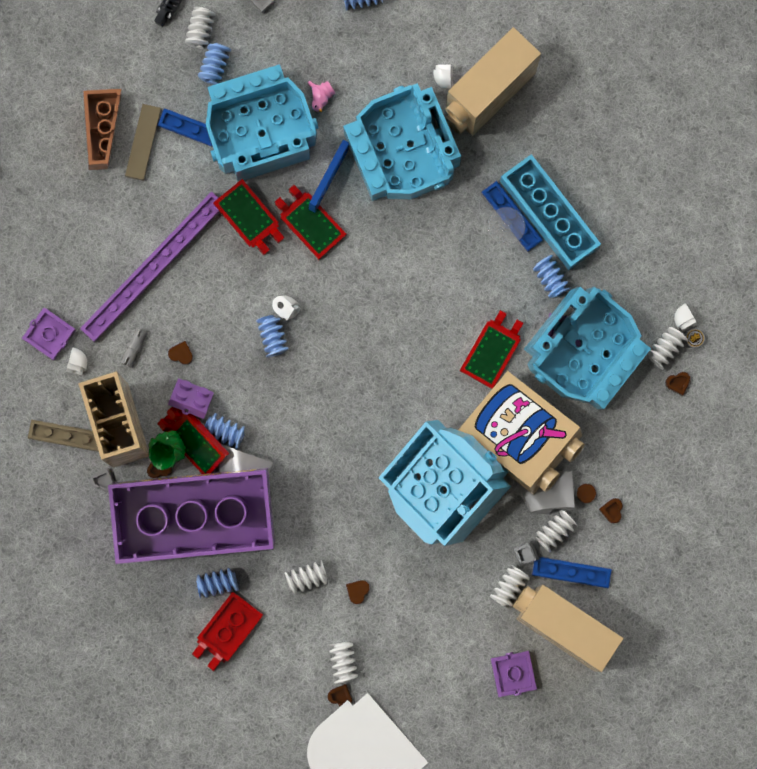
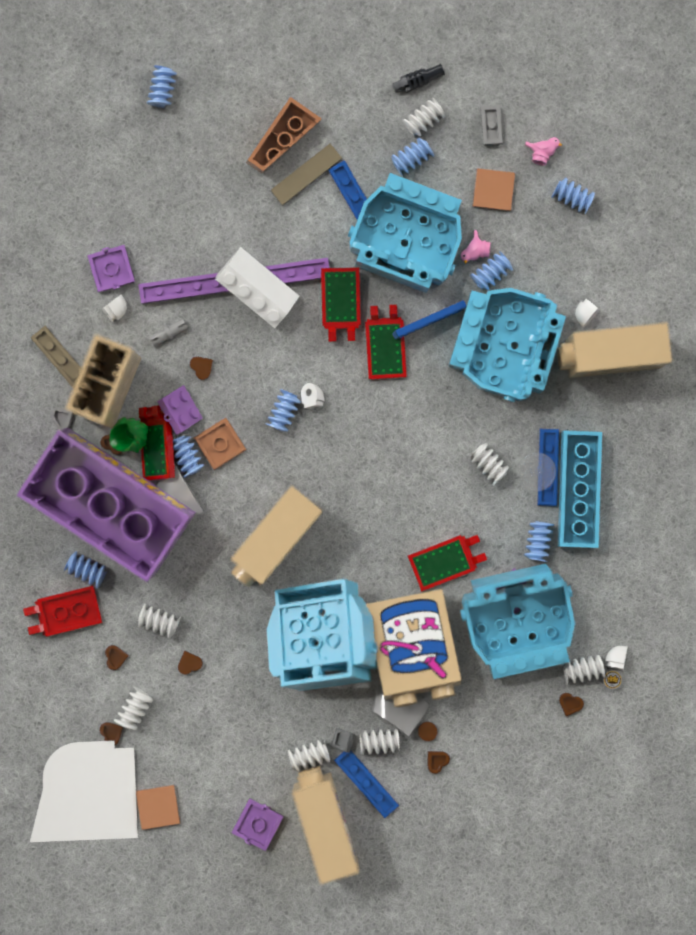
camera: 35 degrees right, 5 degrees up
none -> reddish brown tile [105,645,129,670]
none -> nougat tile [136,785,180,830]
none -> nougat tile [194,418,246,470]
none -> white slope [216,247,299,328]
none -> tan brick [231,486,323,587]
none -> white piece [468,443,509,486]
none -> light blue piece [470,251,513,291]
none -> nougat tile [473,168,515,211]

